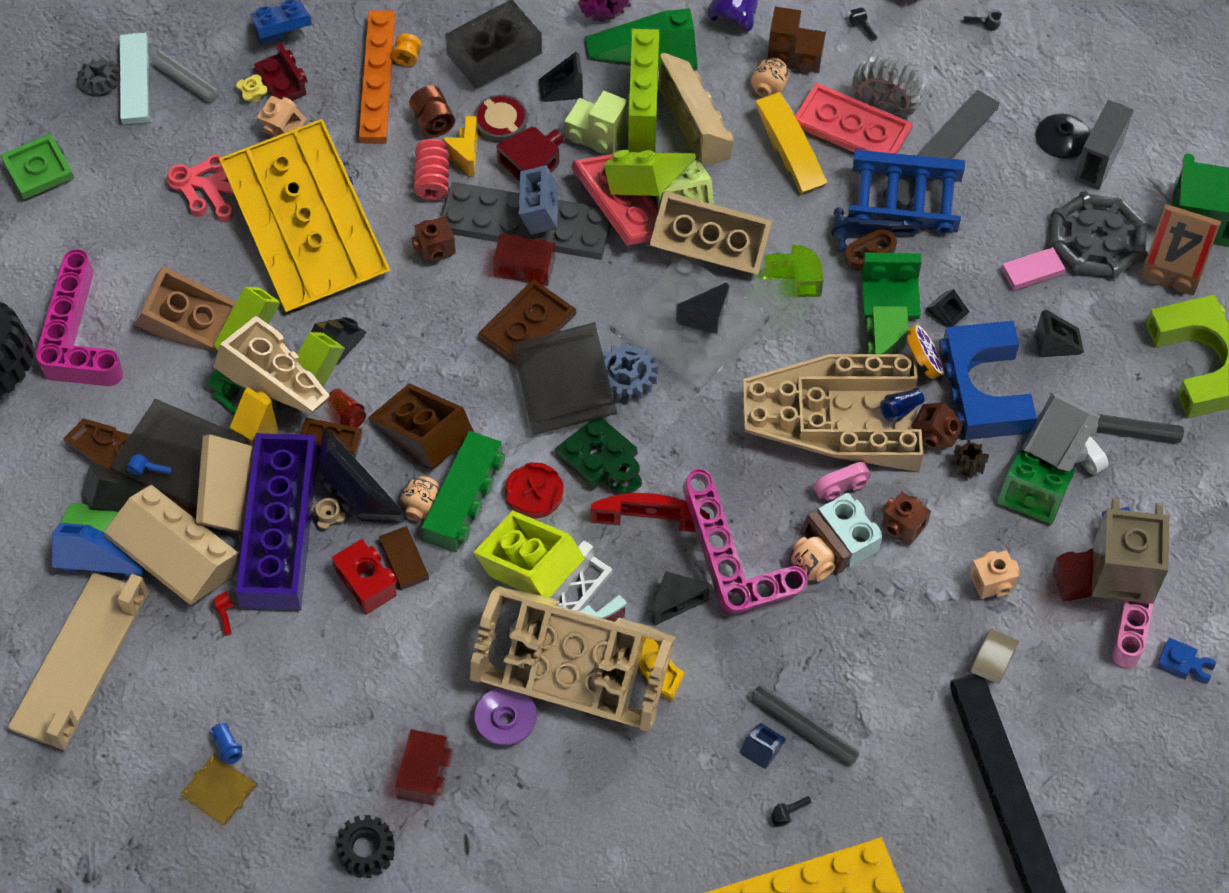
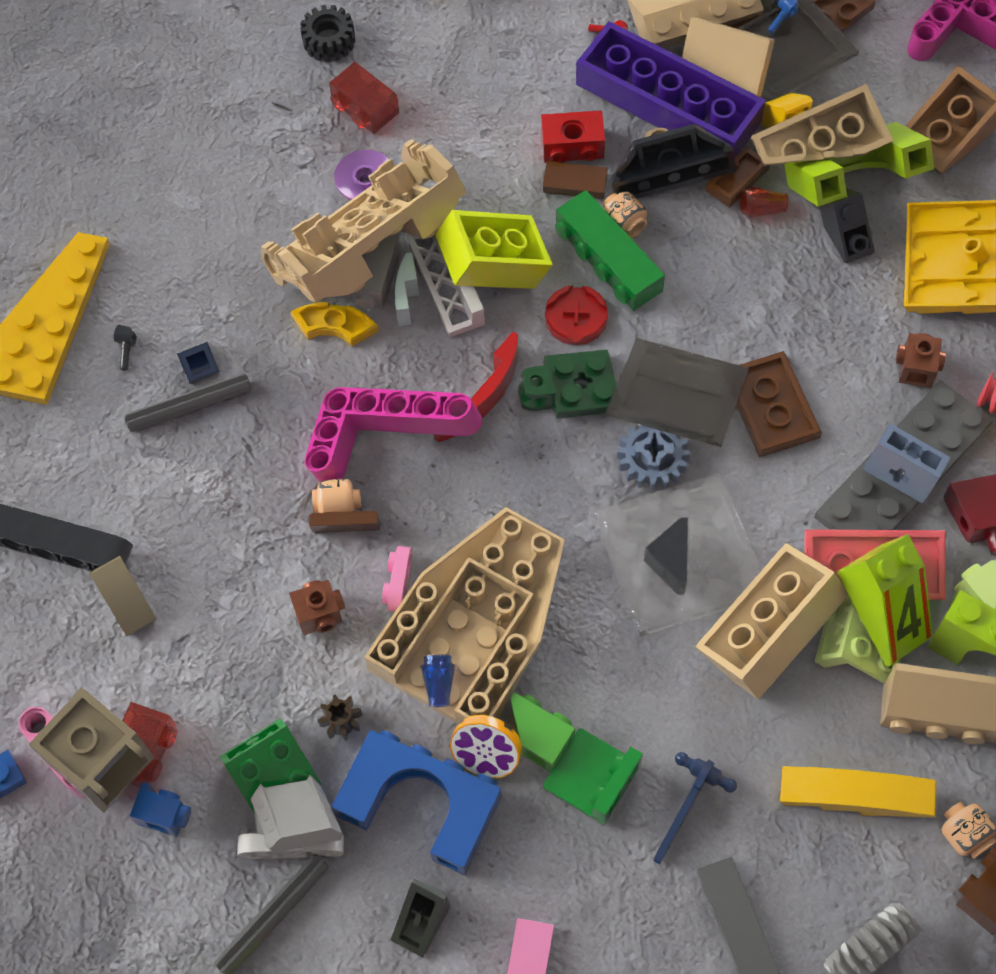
camera: 125 degrees right, 5 degrees up
reddish brown slope [368,383,474,469] -> none
clear red brick [493,234,555,286] -> none
pearl dark grey slope [652,571,709,626] -> none
clear neon green brick [763,244,823,297] -> none
coral piece [795,83,913,154] -> none
light aqua brick [818,492,882,568] -> none
reddish brown plate [845,229,897,270] -> none
blue fence [848,150,965,234] -> none
copper brick [911,402,964,449] -> none
black slope [926,289,970,327] -> none
light nougat brick [969,550,1020,599] -> none

